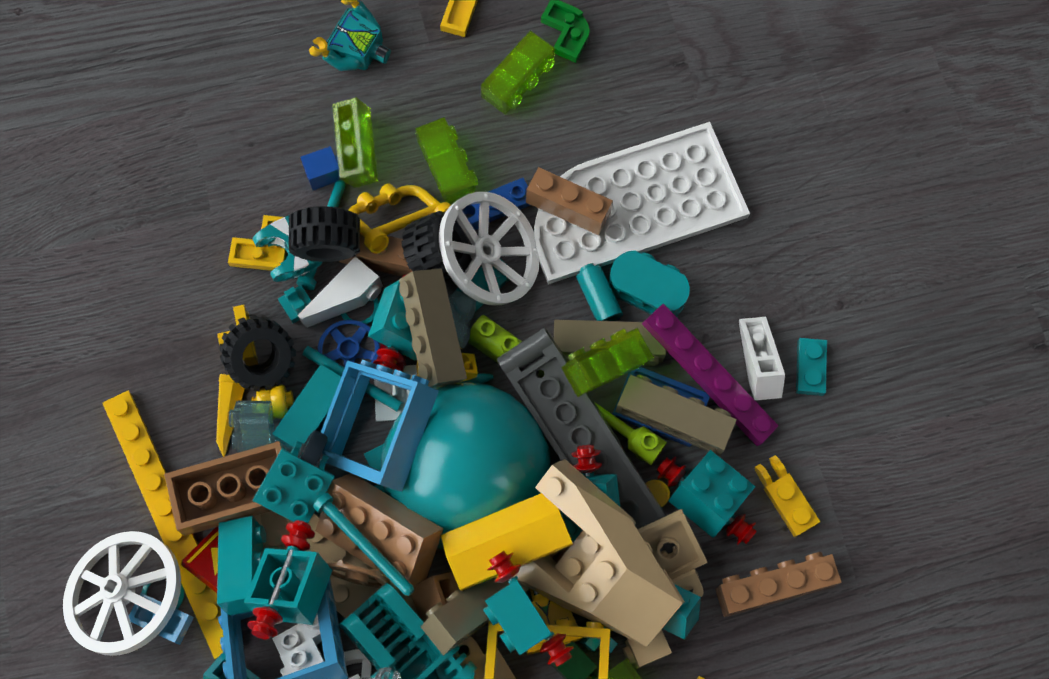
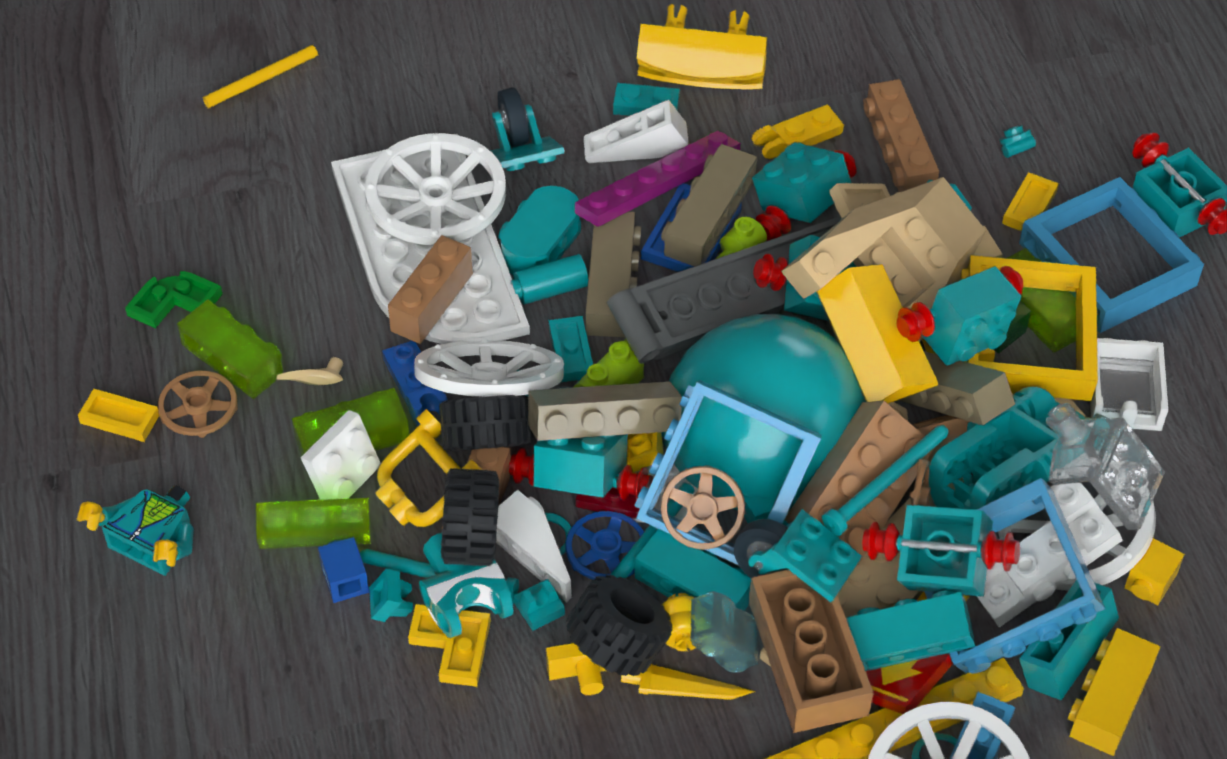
camera: 85 degrees left, 20 degrees down
clear neon green brick [561,328,654,397] -> none
none -> medium nougat wheel [158,371,238,438]
none -> yellow piece [203,45,318,108]
none -> tan bar [277,357,343,385]
none -> white plate [301,410,381,513]
none -> white wheel [365,133,506,245]
none -> teal tile [369,568,413,622]
none -> teal plate [490,88,565,171]
none -> teal plate [548,316,593,383]
none -> yellow piece [637,4,767,89]
none -> wheel [661,465,745,550]

